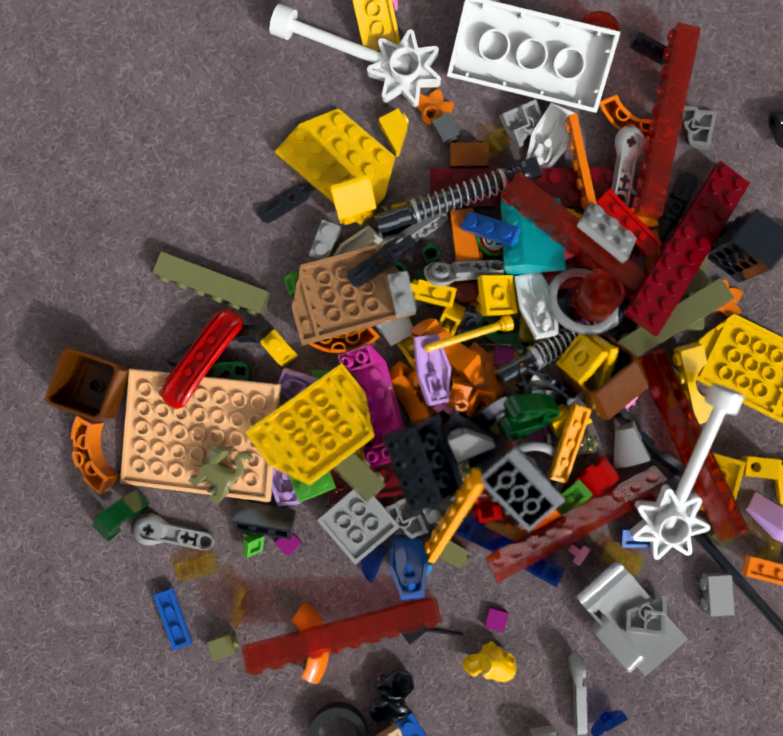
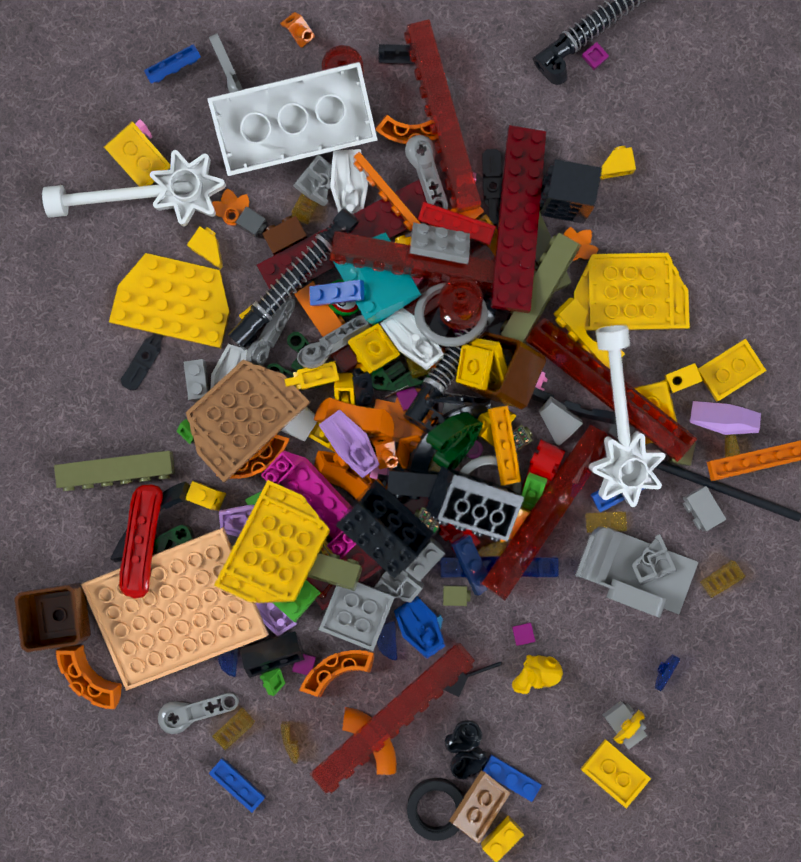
camera: 30 degrees left, 0 degrees up
dark green connector [92,489,150,542] -> none
olive animal [188,442,253,505] -> none
olive brick [207,630,240,661] -> none
yellow slope [330,175,376,225] -> none
black piece [347,235,416,288] -> none
light grey brick [387,271,416,318] -> none
yellow piece [424,315,514,352] -> none
light orange plate [424,469,484,563] -> none
light grey slope [448,428,495,463] -> none
bright pink tile [568,544,591,566] -> none
light grey beam [568,651,587,735] -> none
light grey slope [679,105,717,151] -> none
none -> clear blue plate [218,647,239,677]
none -> orange brick [299,650,374,697]
none -> dark blue plate [451,535,493,596]
none -> clear yellow slope [700,560,746,598]

